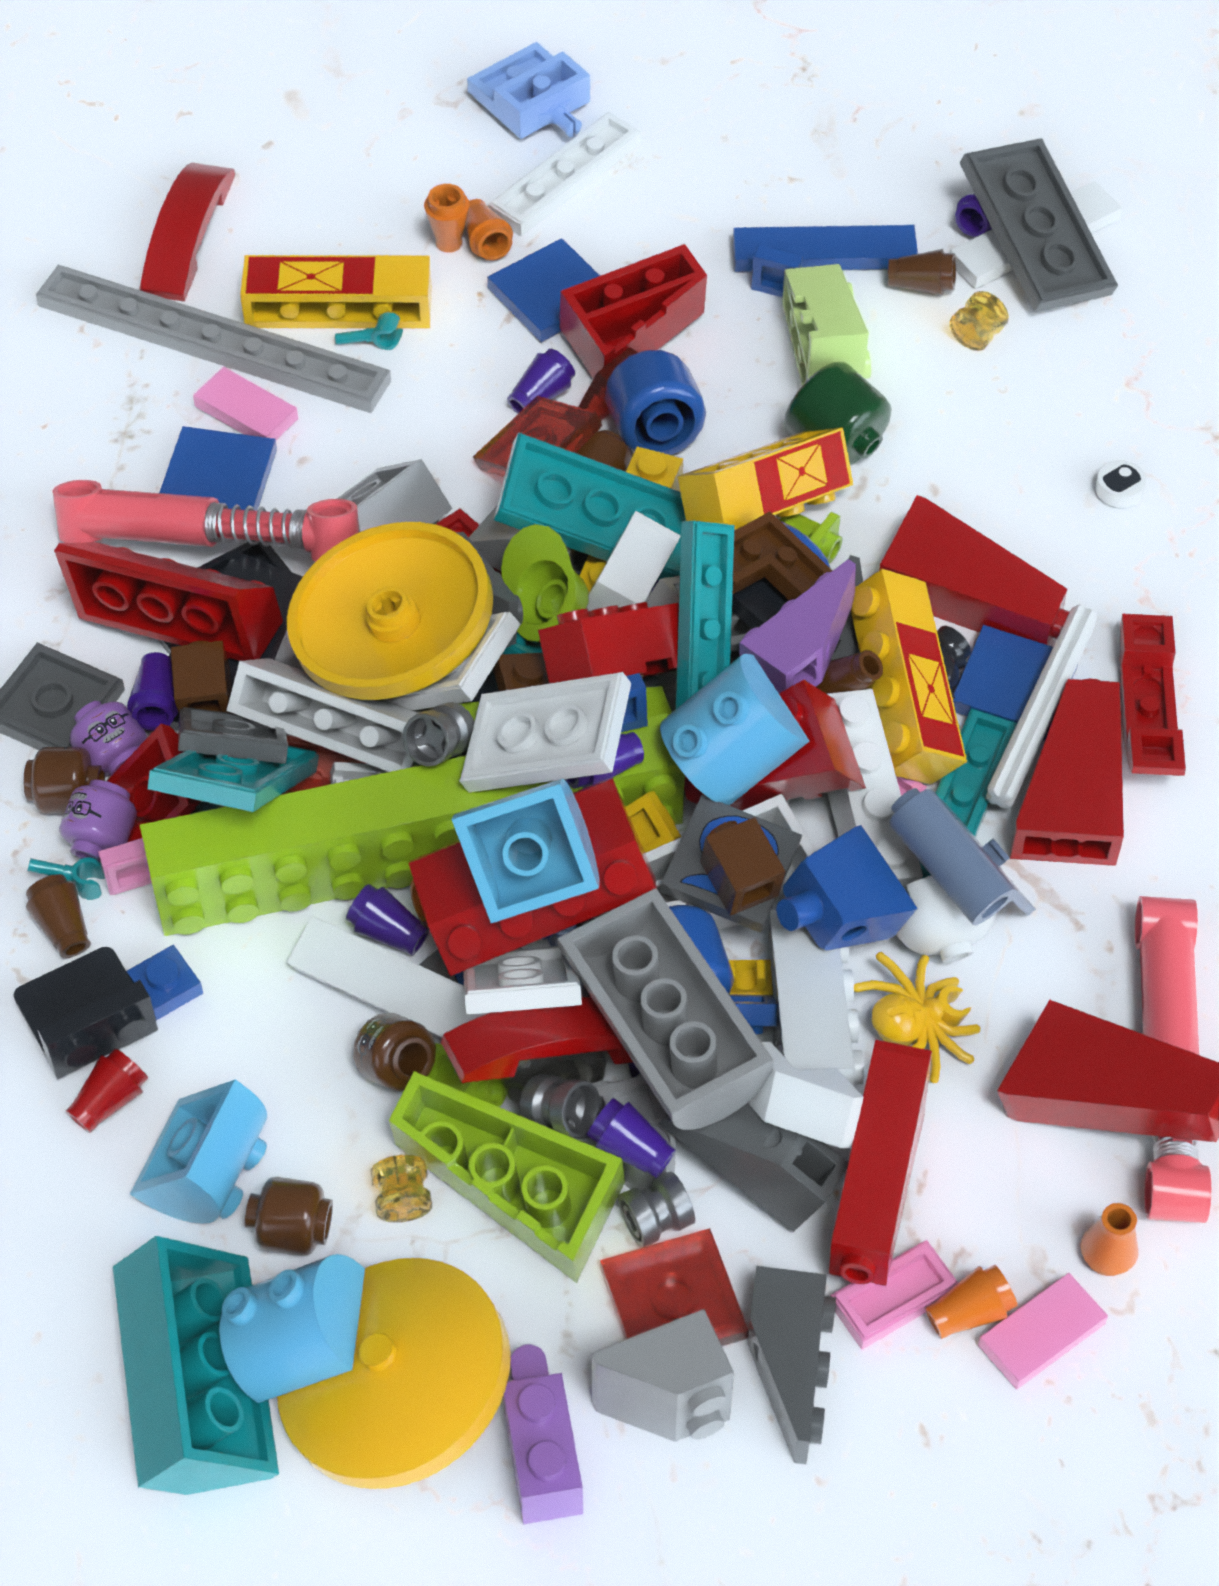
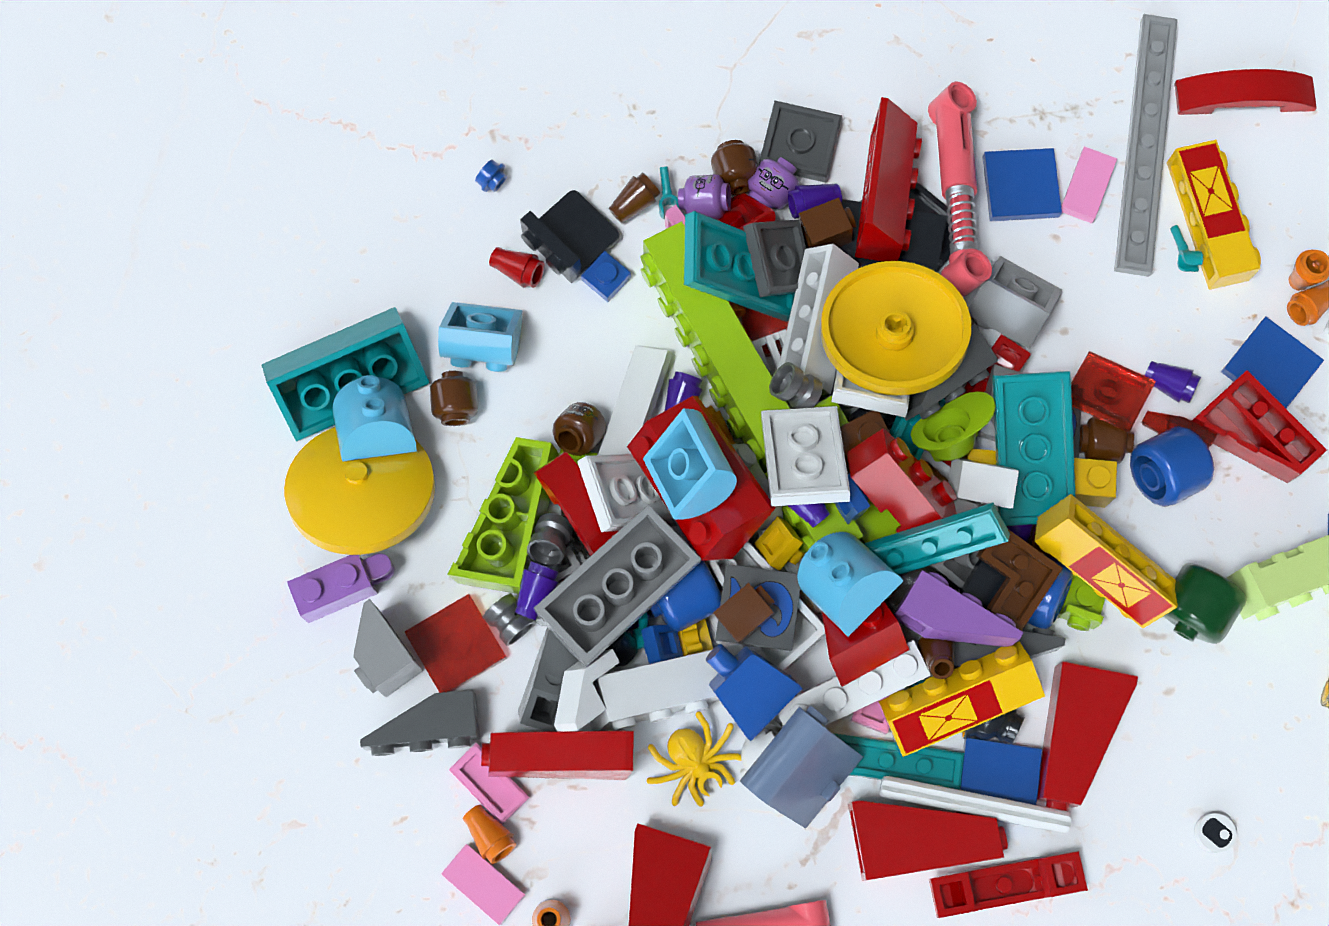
camera: 75 degrees right, 20 degrees up
clear yellow wheel [370,1155,433,1223] -> none

